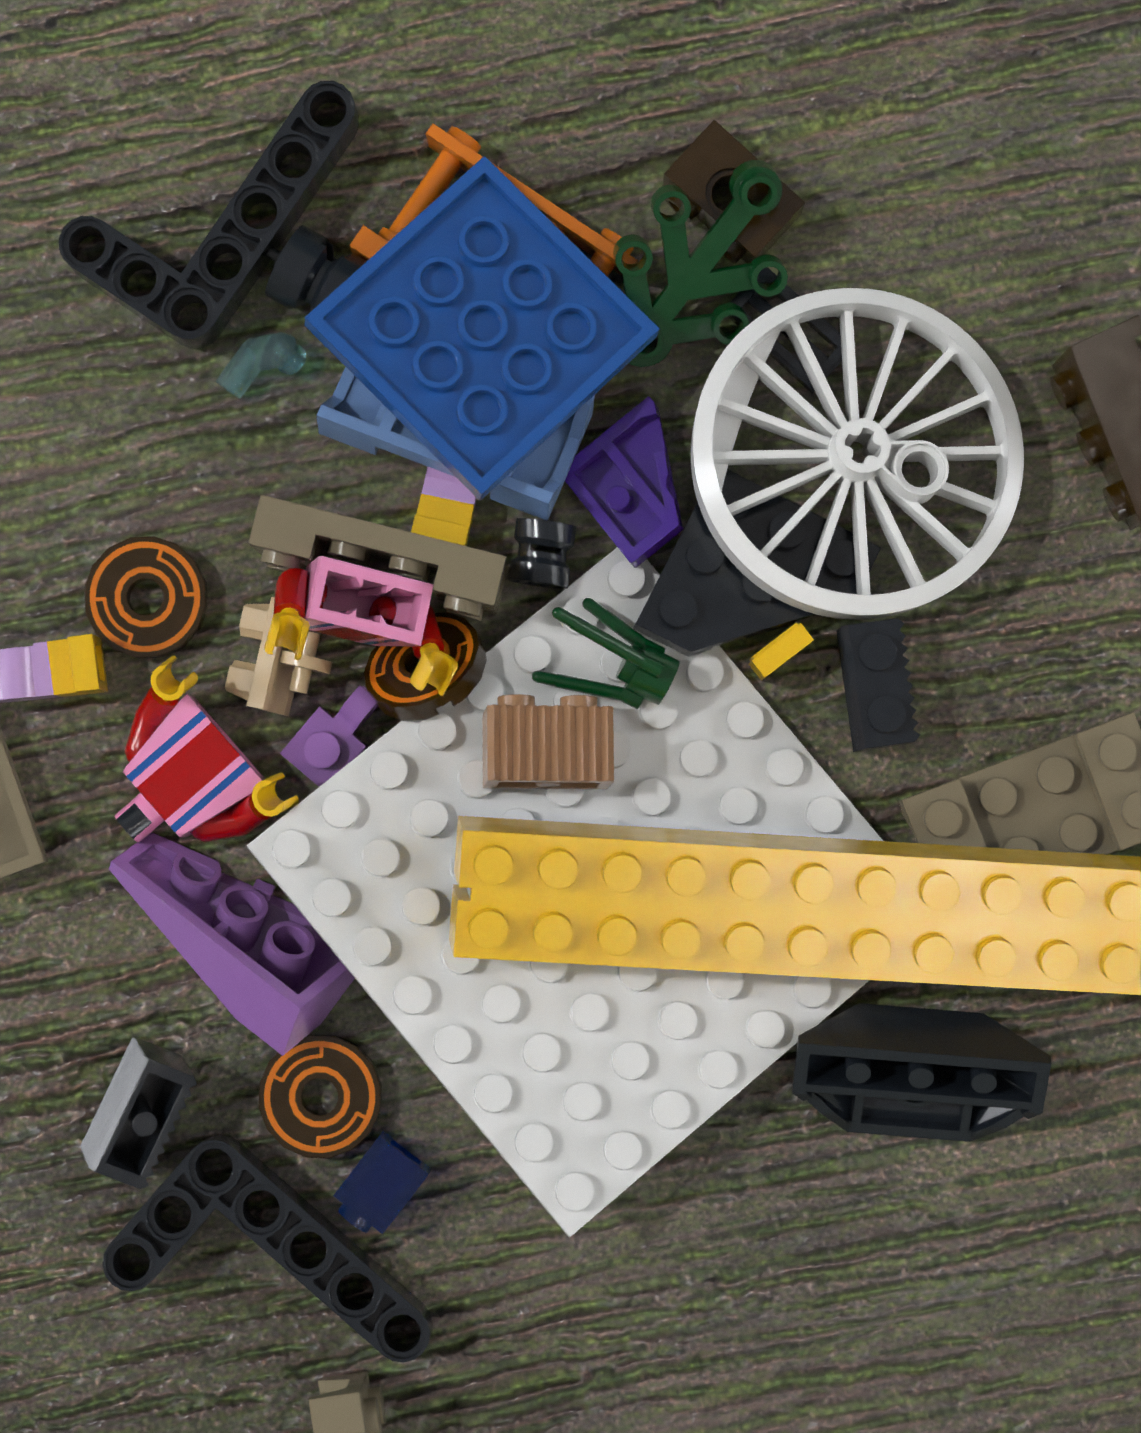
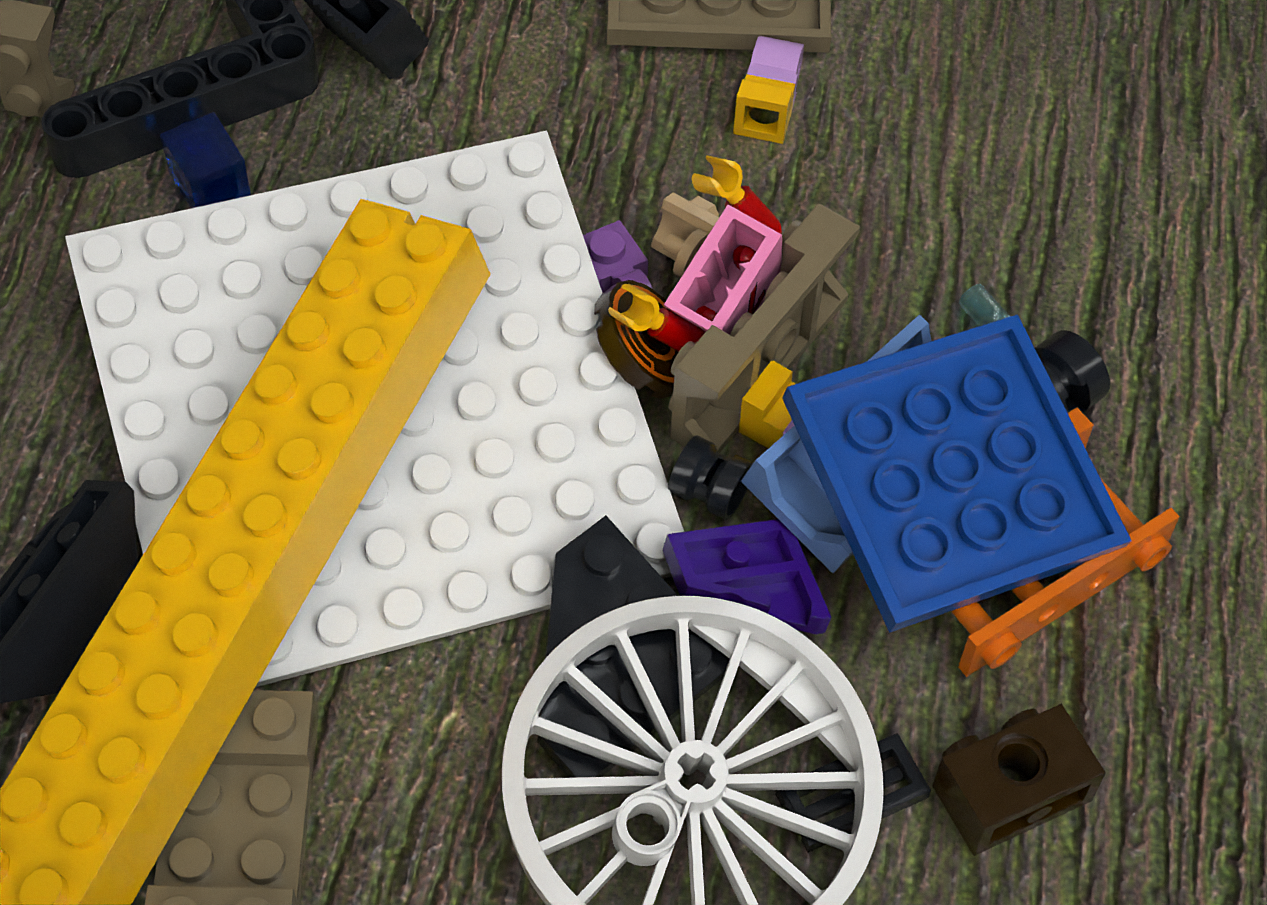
camera: 105 degrees right, 30 degrees down
black beam [59,81,359,349] -> none
dark brown tile [84,536,208,658] -> none
medium lavender wedge [109,832,355,1056] -> none
torso [114,656,299,843] -> none
dark brown tile [259,1034,382,1158] -> none
medium nougat brick [482,694,614,789] -> none
dark green plant [532,598,680,709] -> none
dark green plant [613,160,788,367] -> none
yellow tile [749,622,814,681] -> none
black brick [836,618,920,752] -> none

